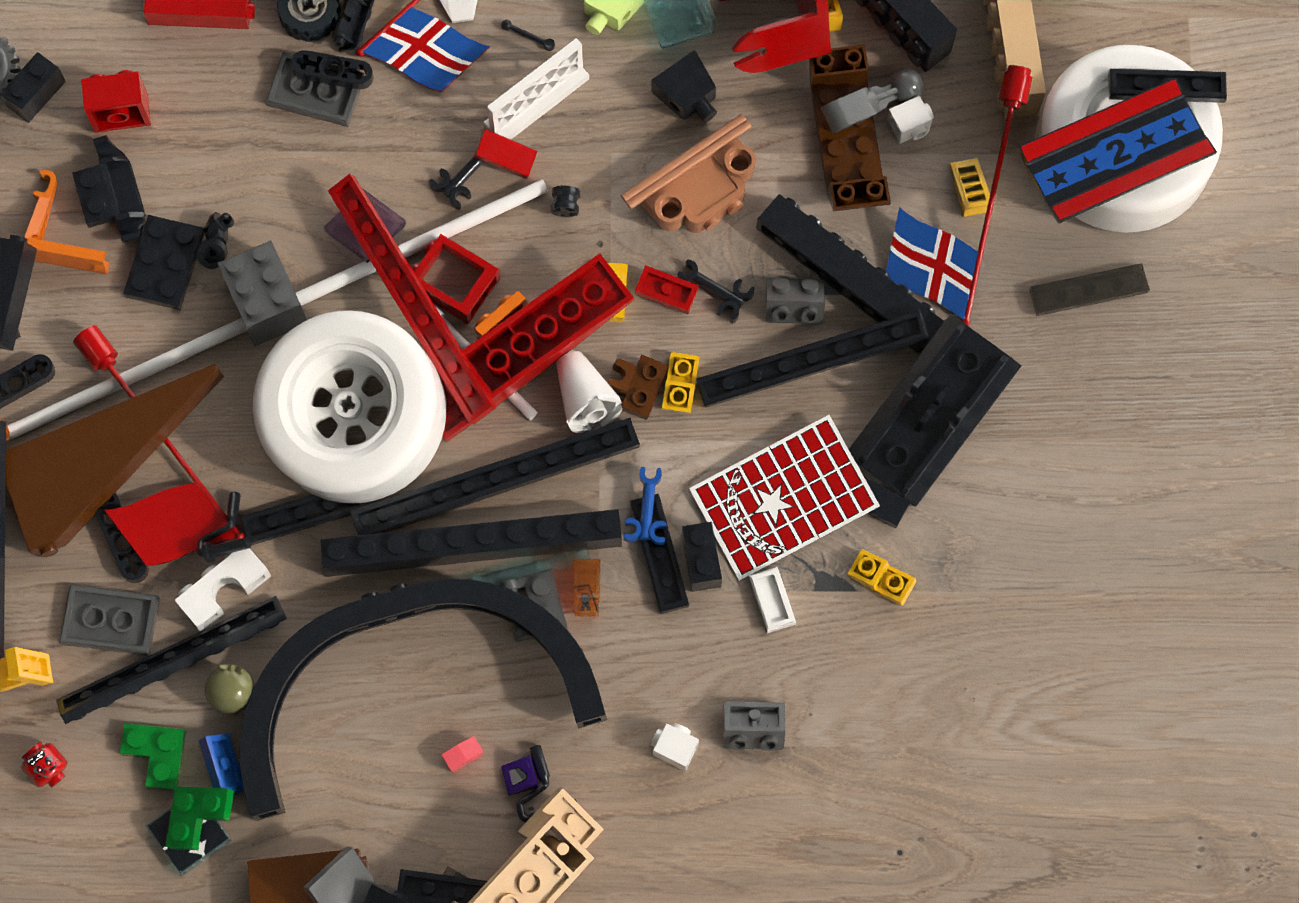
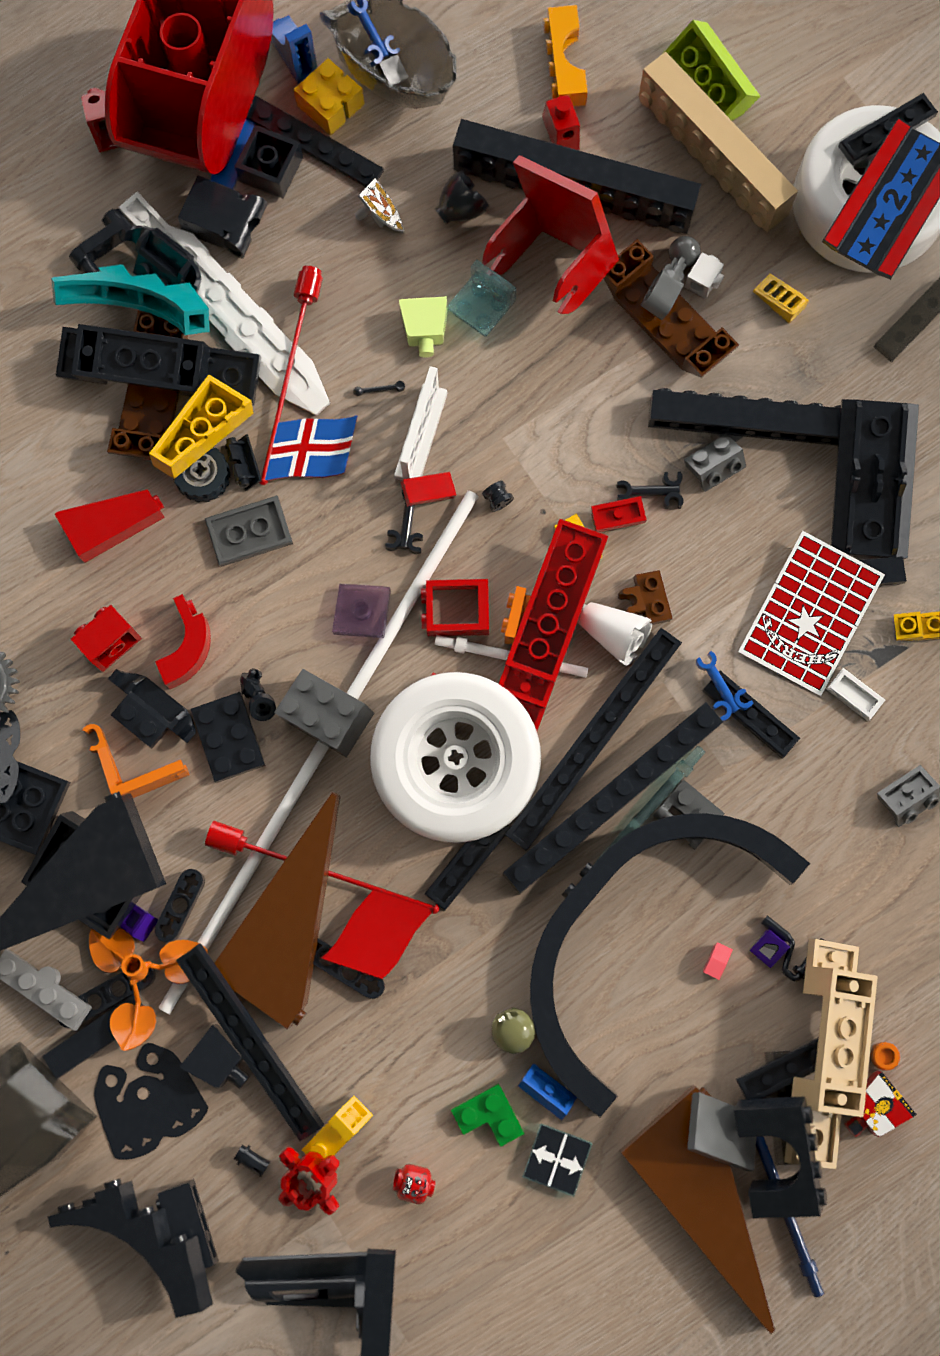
camera: 30 degrees left, 5 degrees up
black brick [0,52,66,123] -> none
black plate [56,596,287,724] -> none
dark grey tile [59,585,160,656] -> none
green plate [165,786,234,851] -> none
white arch [175,549,271,631] -> none
black piece [197,492,251,563] -> none
black beam [291,50,374,90] -> none
red plate [327,173,497,424] -> none
clear orange leg [573,559,601,617] -> none
nougat brick [621,114,756,233] -> none
white brick [650,723,699,772] -> none
black torso [651,50,717,123] -> none
yellow slope [662,352,700,413] -> none
black brick [682,521,722,592] -> none
black tile [696,310,929,408] -> none
flag [886,65,1033,325] -> none
none -> red arch [155,594,211,689]

